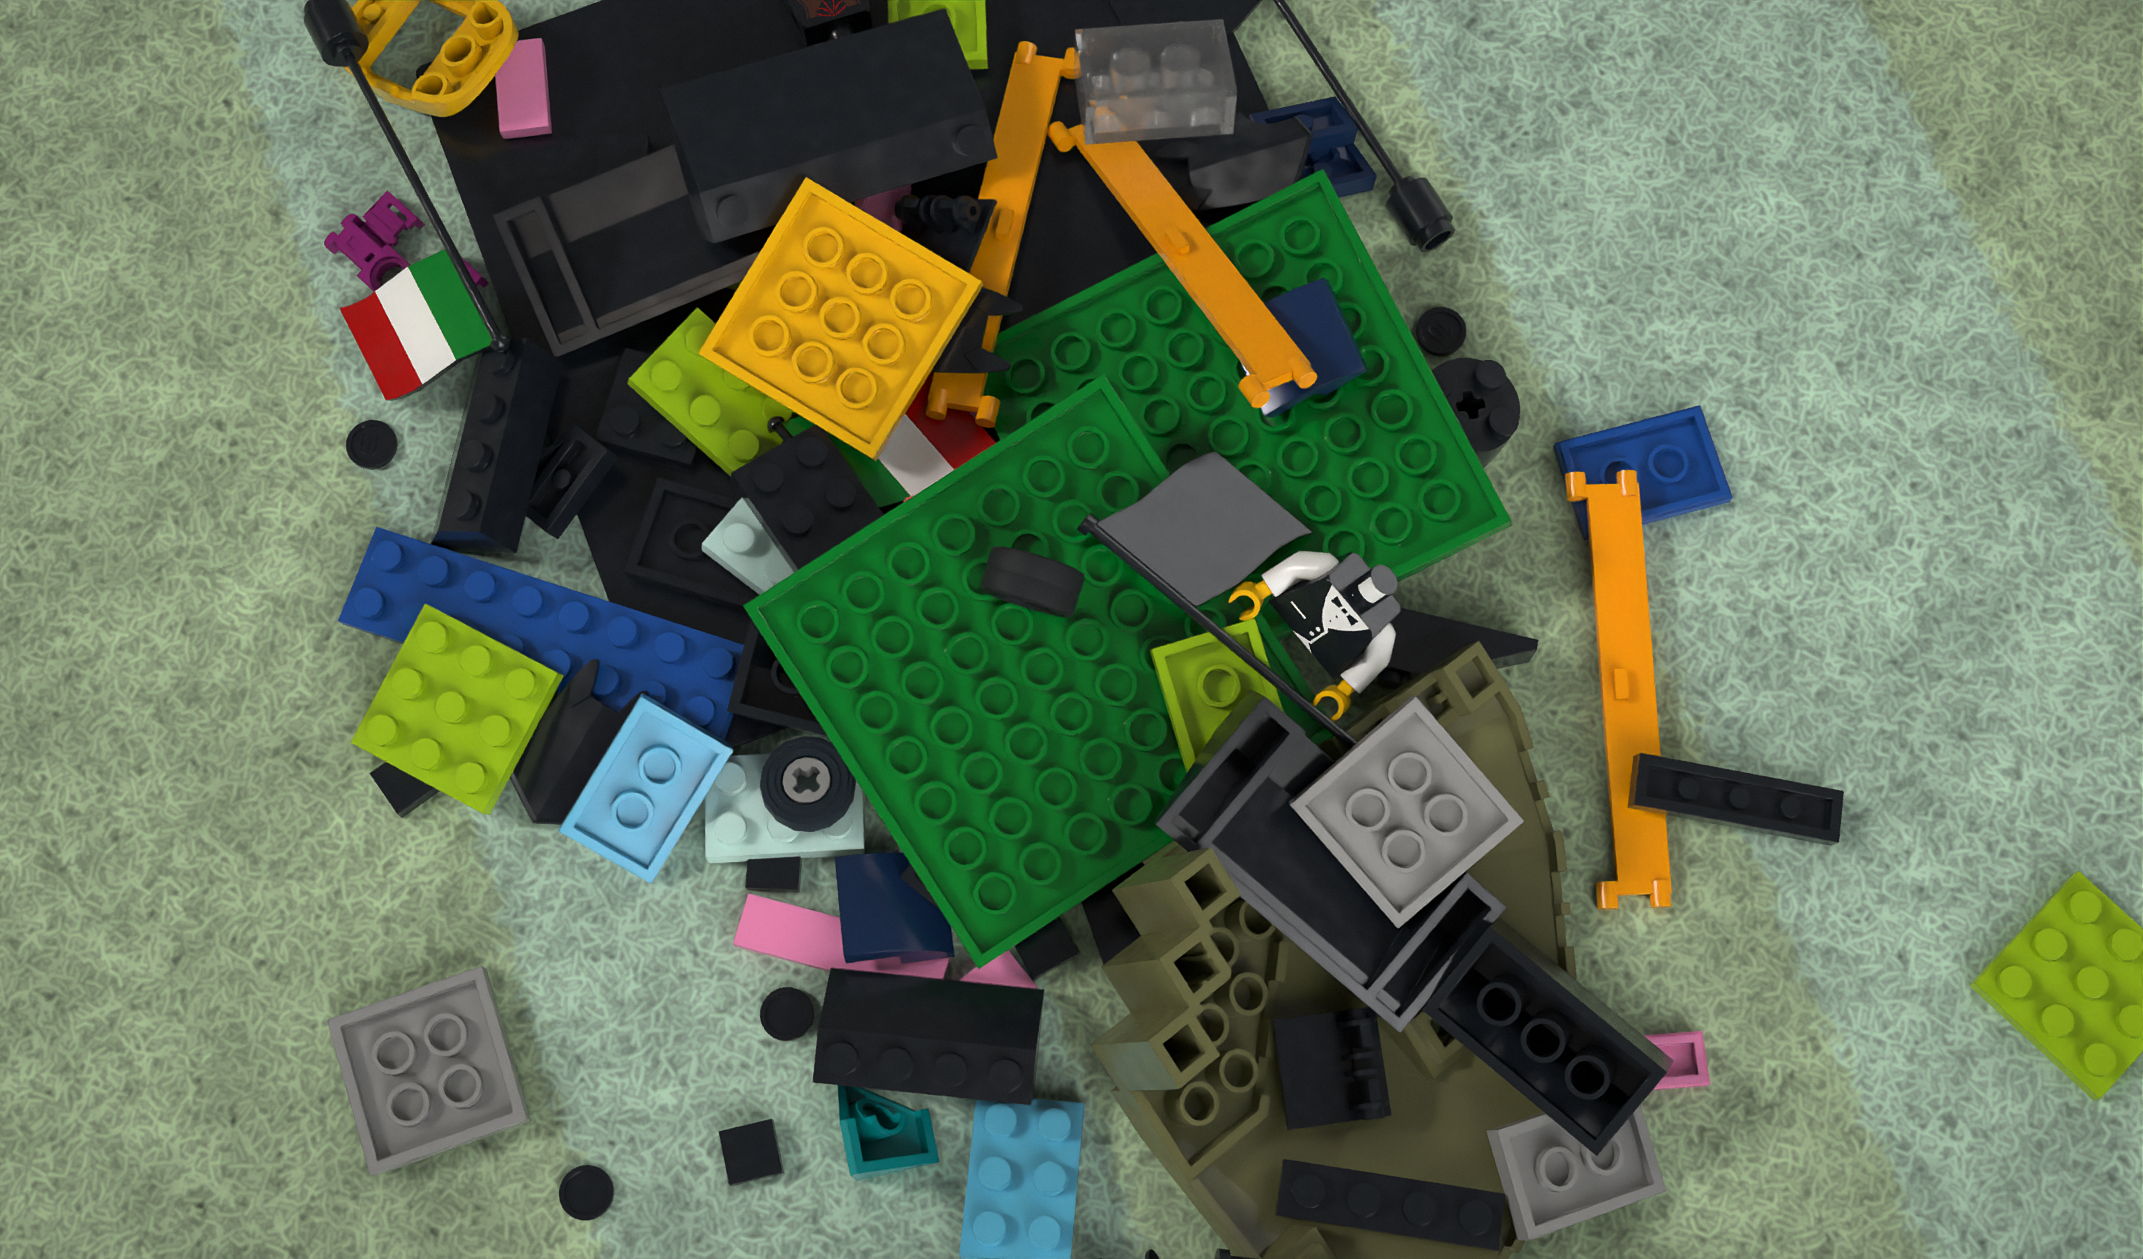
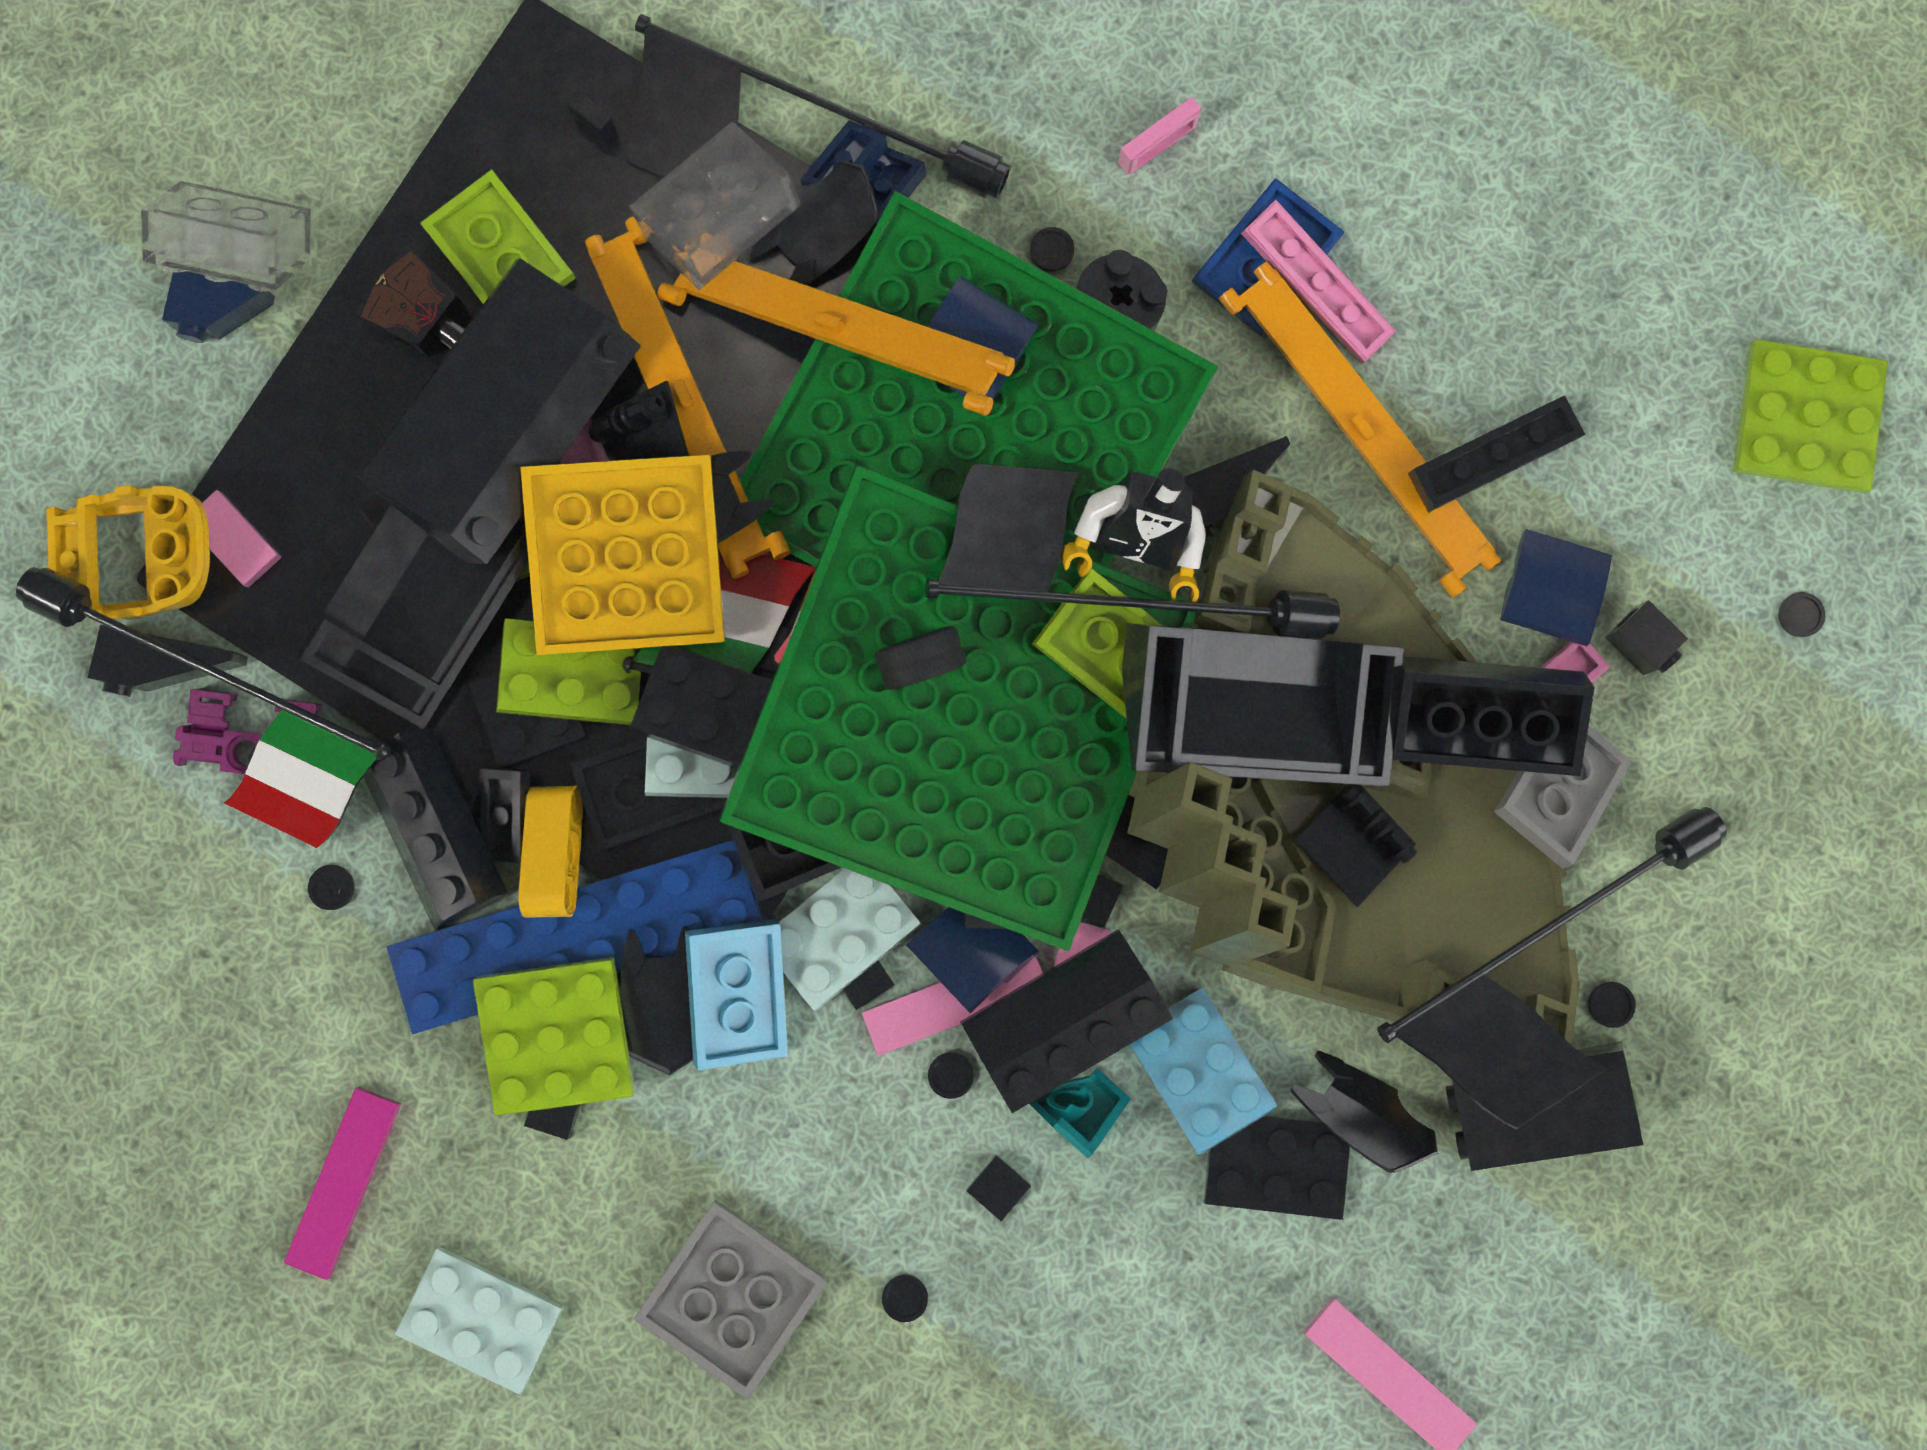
camera: 40 degrees left, 10 degrees up
black bush [760,736,856,832] -> none
black plate [1275,1159,1505,1251] -> none
light grey plate [1289,695,1524,928] -> none
none -> black slope [87,625,248,697]
none -> dark pink tile [284,1087,401,1280]
none -> light aqua plate [395,1247,564,1395]
none -> yellow beam [518,786,583,918]
none -> bright pink tile [1118,97,1201,175]
none -> bright pink tile [1241,200,1396,364]
none -> dark blue slope [1500,529,1612,646]
none -> black brick [1605,600,1688,675]
none -> black piece [1778,592,1825,638]

